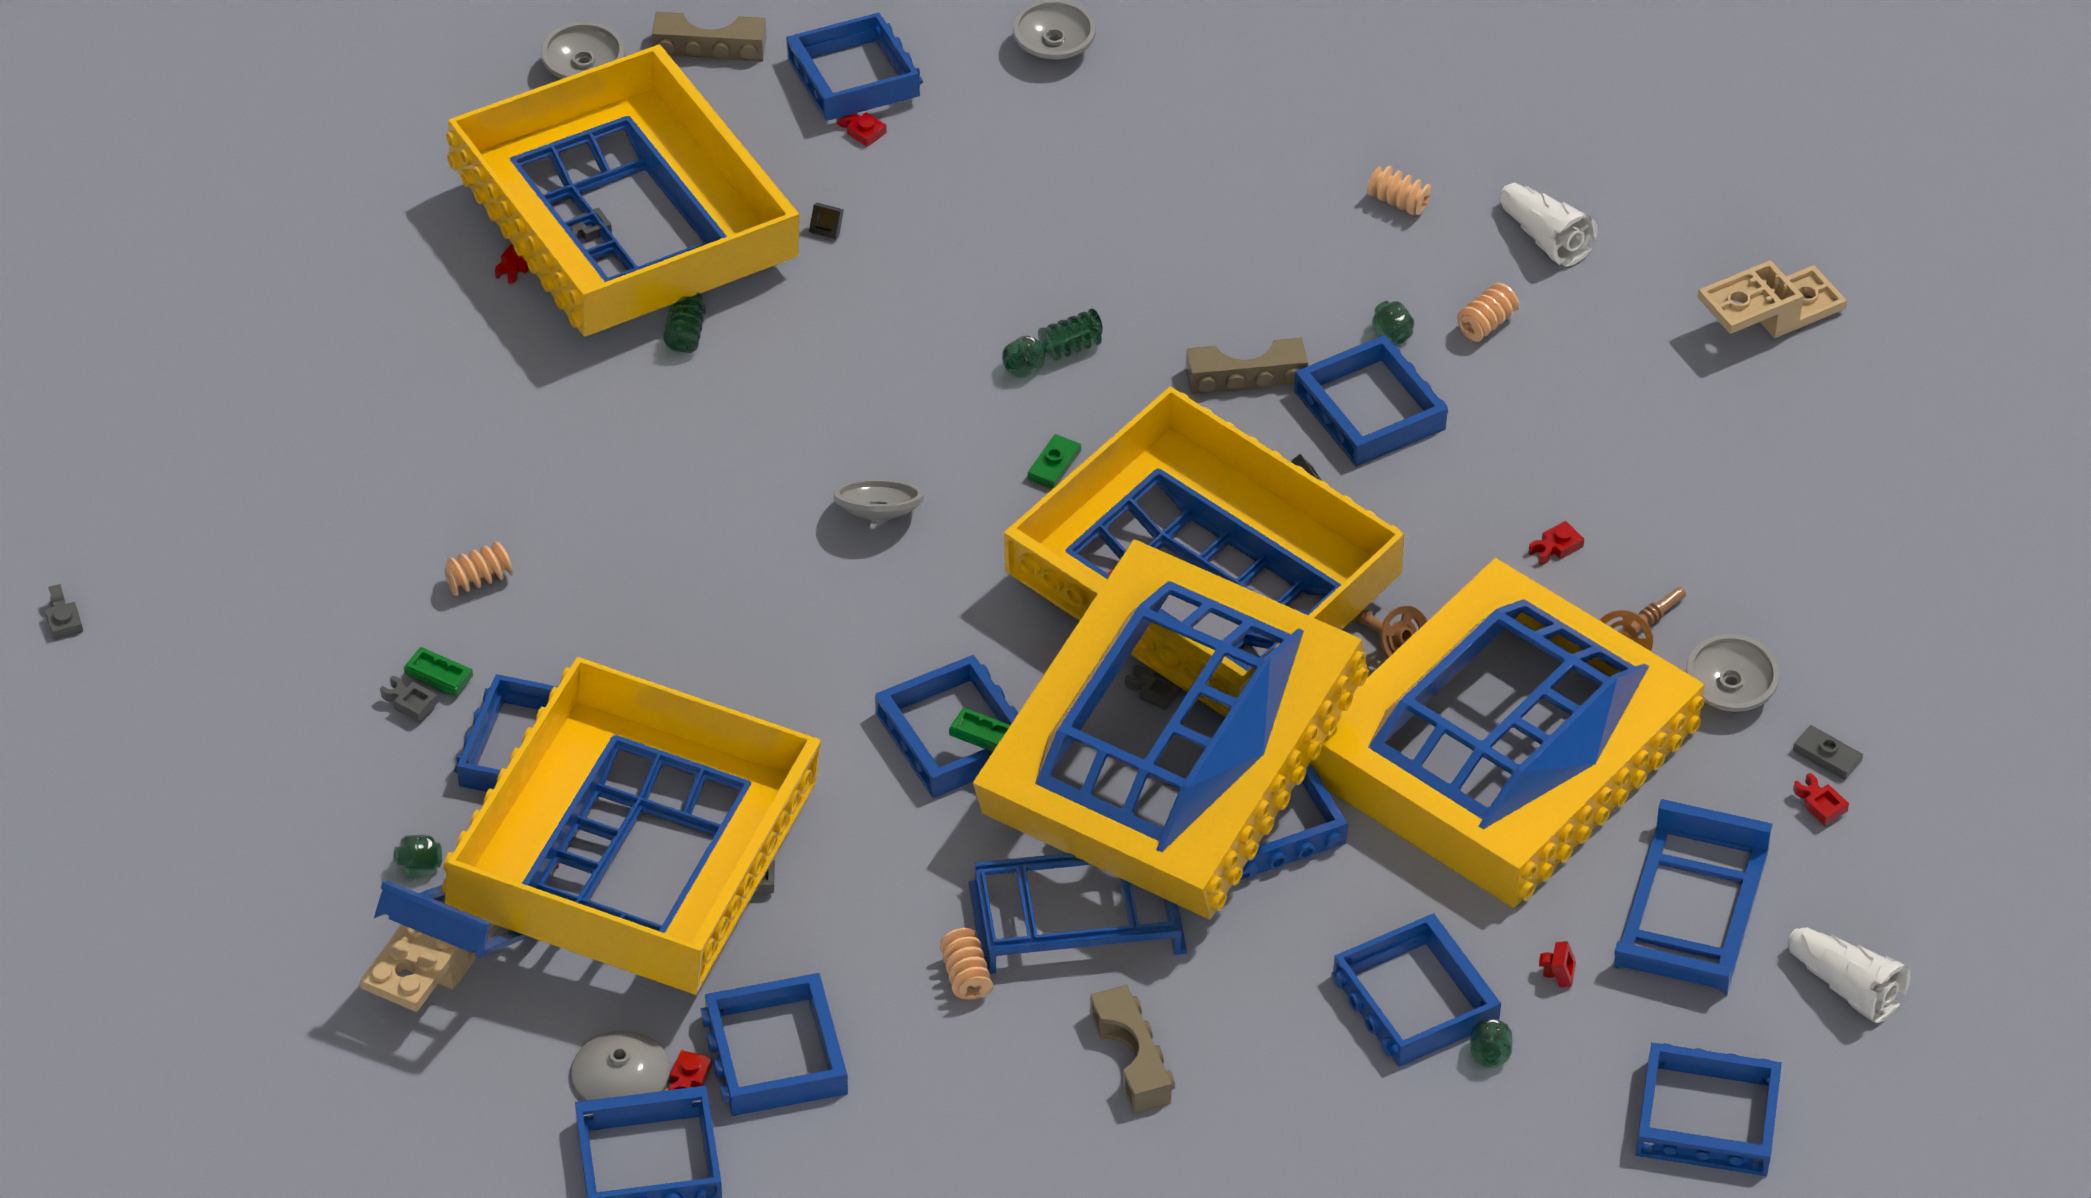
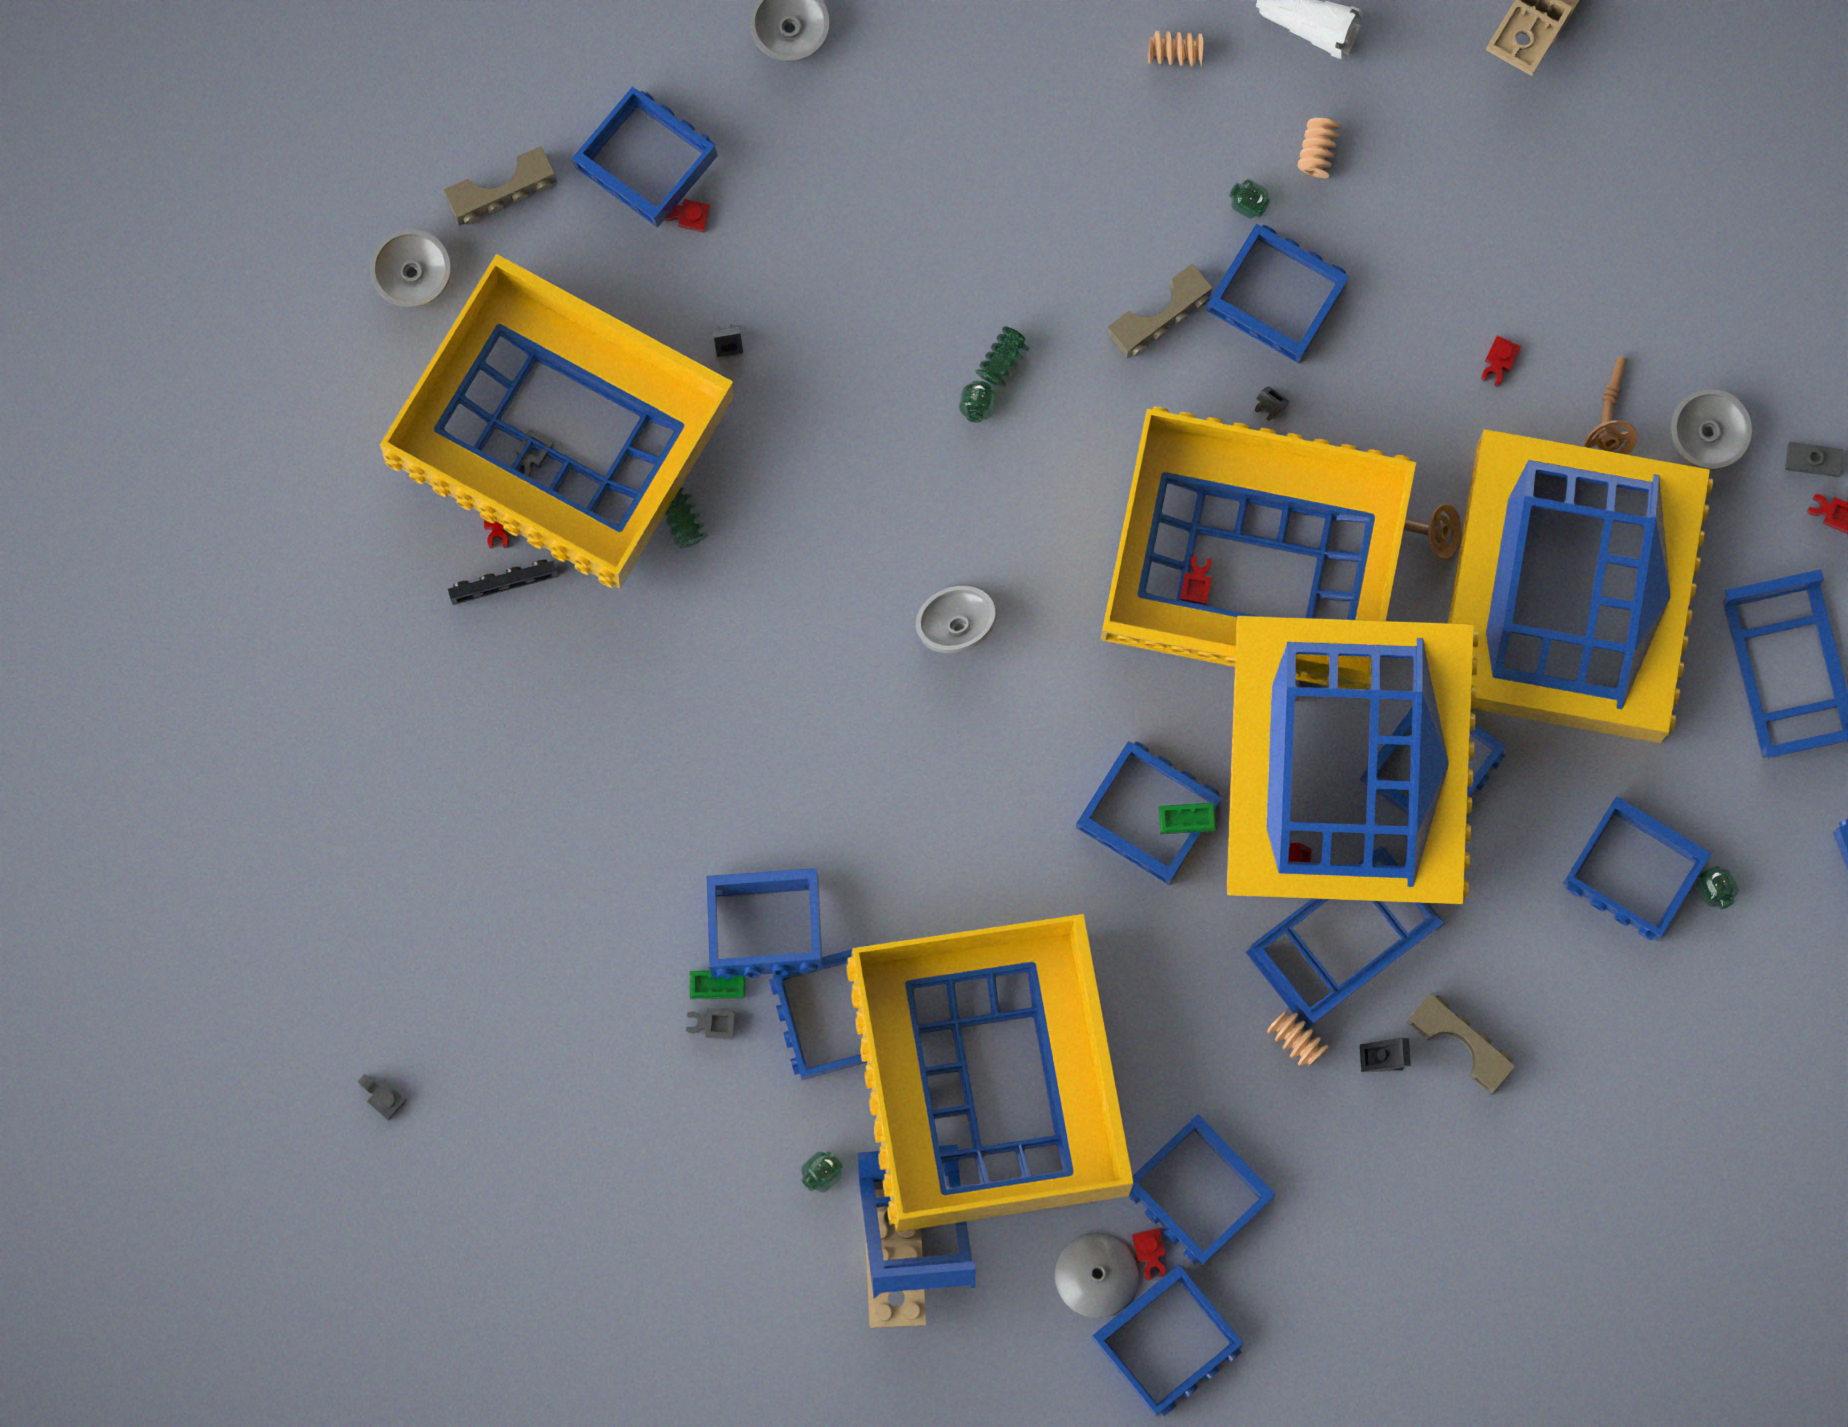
camera: 30 degrees left, 30 degrees up
light nougat piece [445,542,513,596] -> none
green plate [1027,434,1081,489] -> none
red tile [1539,941,1576,987] -> none
none -> black plate [448,559,558,605]
none -> blue window [706,868,823,980]
none -> black slope [1359,1038,1411,1072]

